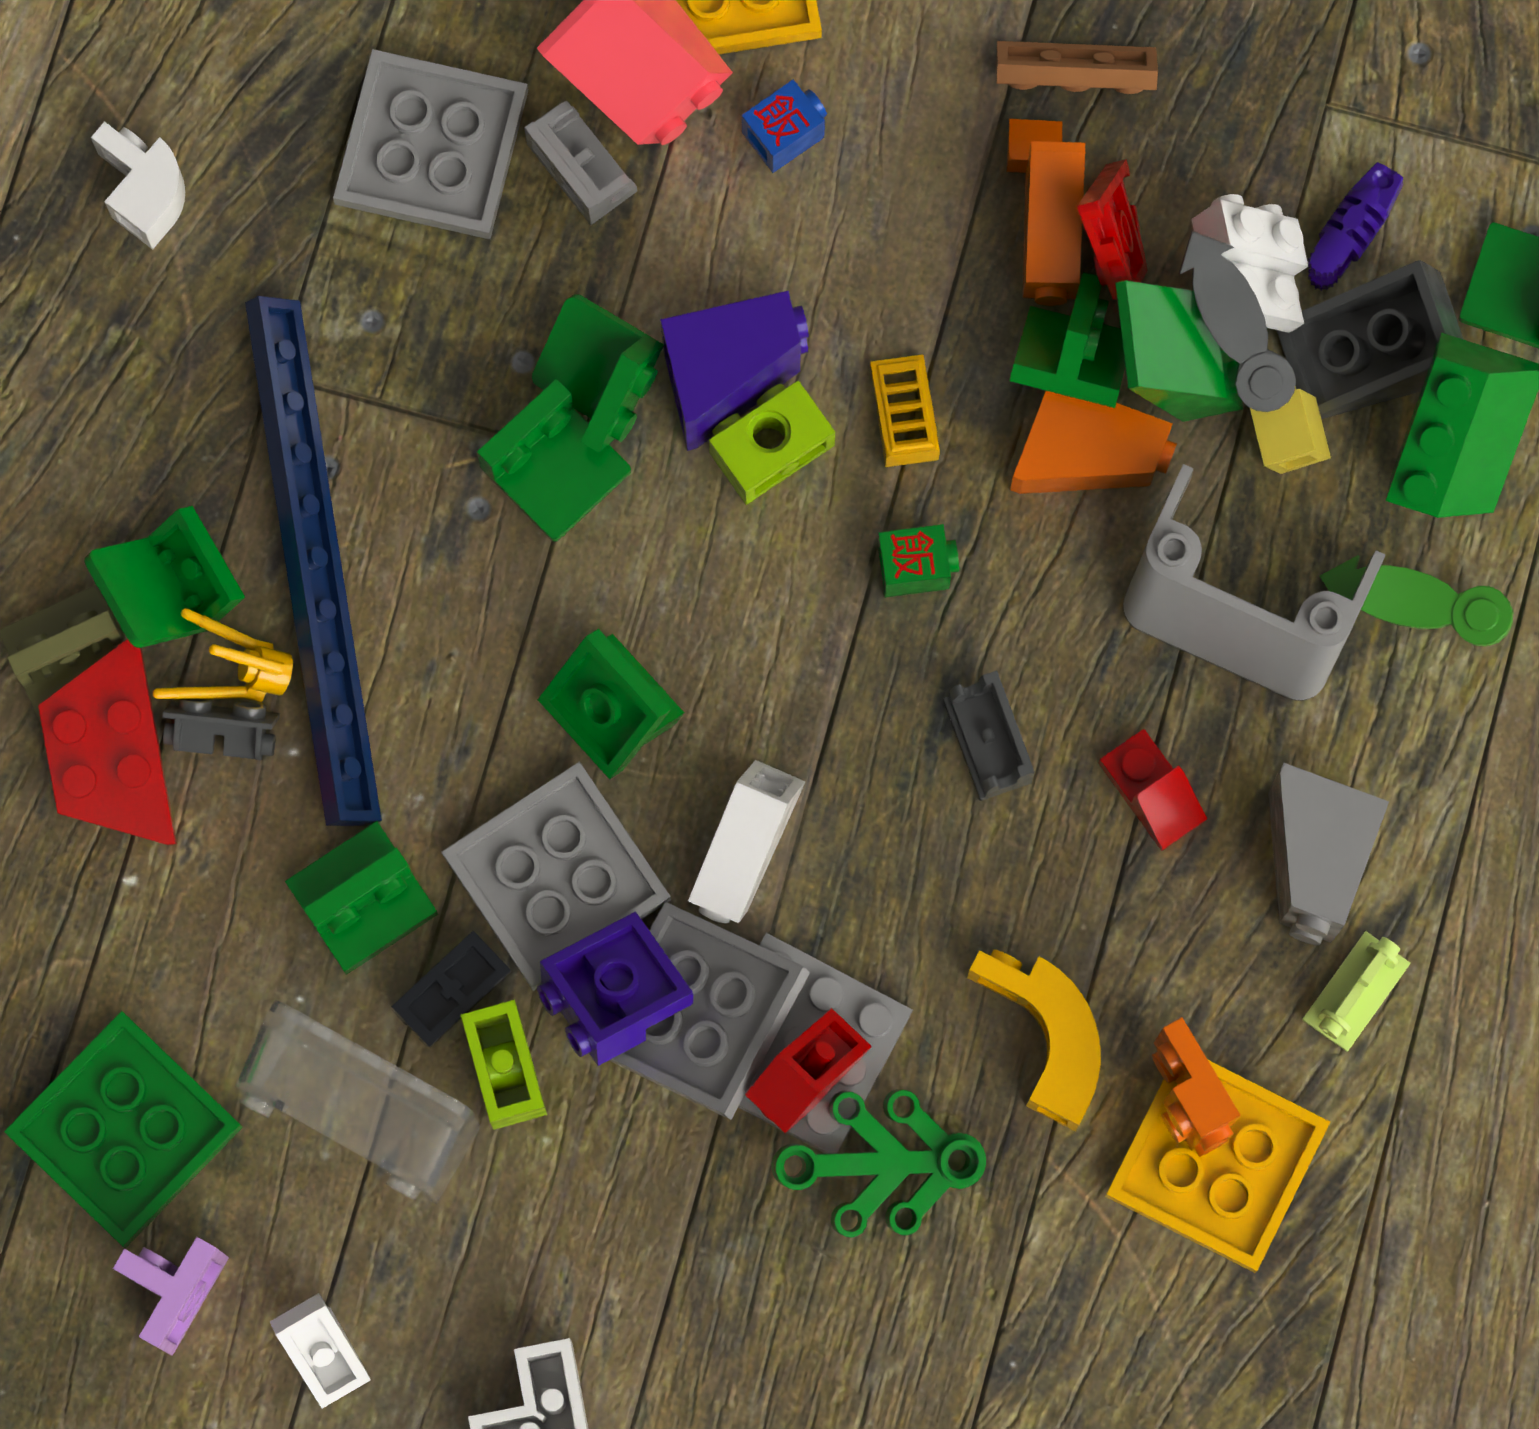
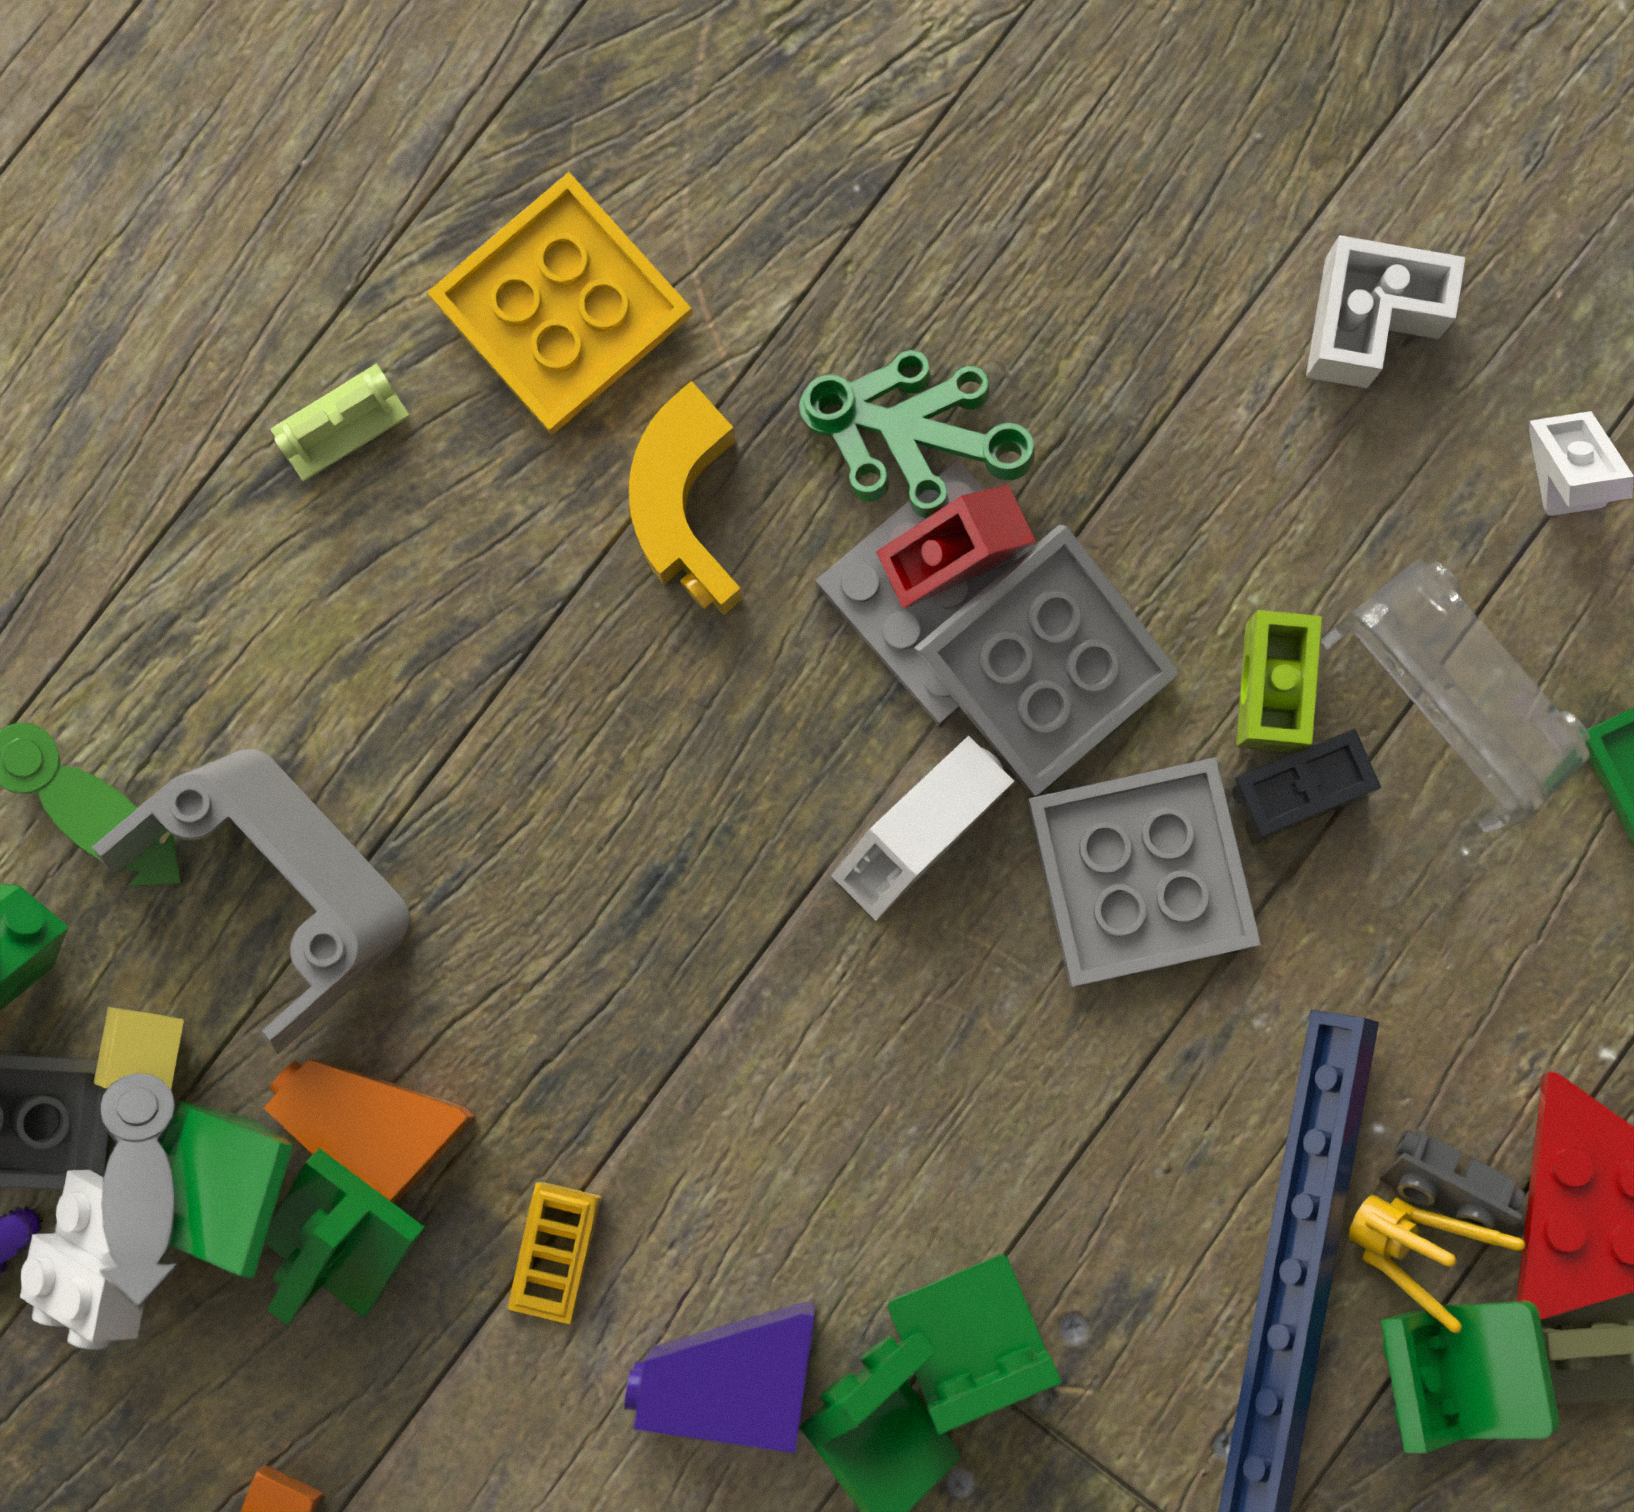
camera: 155 degrees left, 5 degrees up
green bracket [285,821,439,975] -> none
green bracket [537,629,685,779] -> none
dark purple plate [537,911,694,1066] -> none
lime brick [709,380,836,505] -> none
green brick [877,524,959,598] -> none
dark grey hinge [943,670,1035,801] -> none
orange slope [1023,141,1085,306] -> none
red wing [1077,159,1148,300] -> none
red slope [1098,729,1207,851] -> none
orange plate [1152,1017,1241,1157] -> none
light grey slope [1268,763,1389,946] -> none

